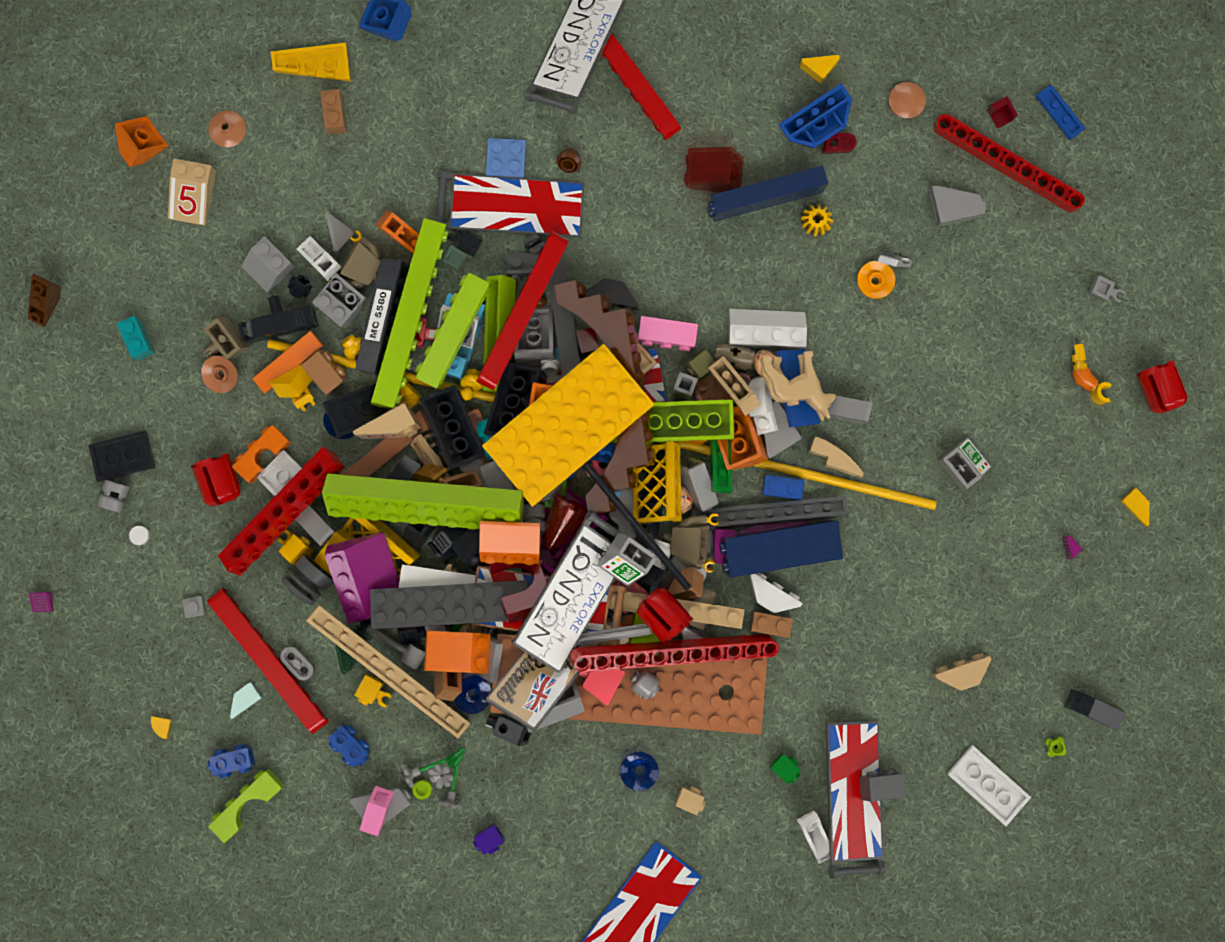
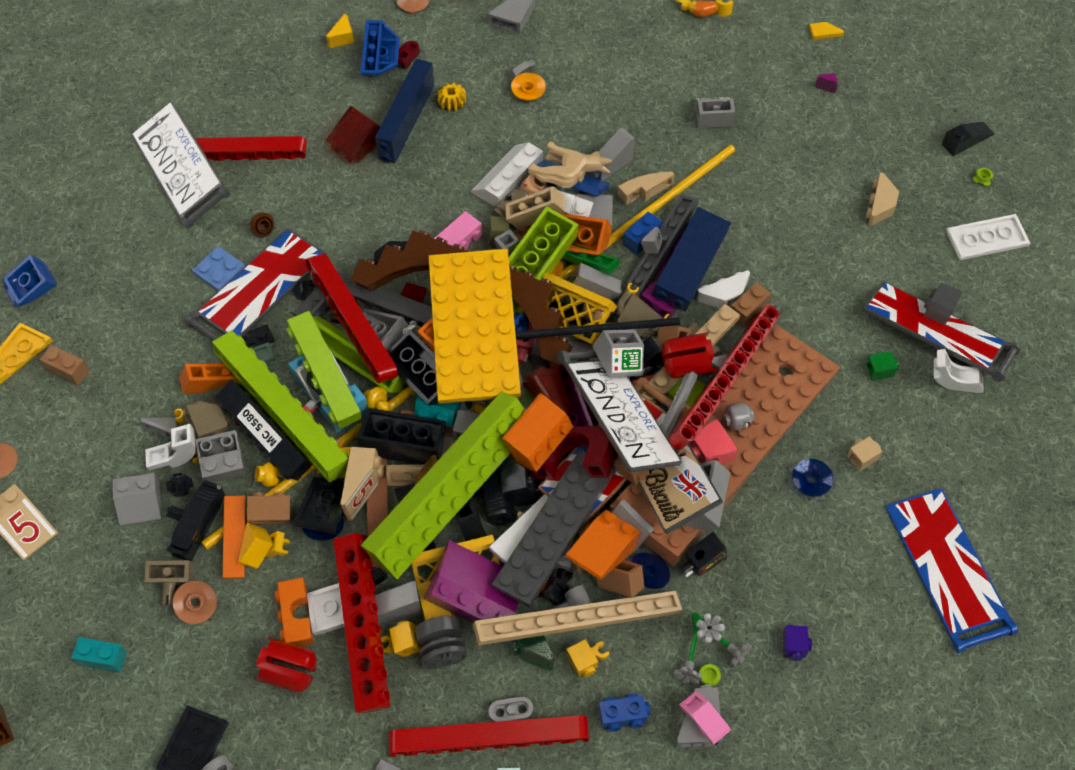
camera: 50 degrees left, 25 degrees down
none -> light grey slope [641,227,663,254]

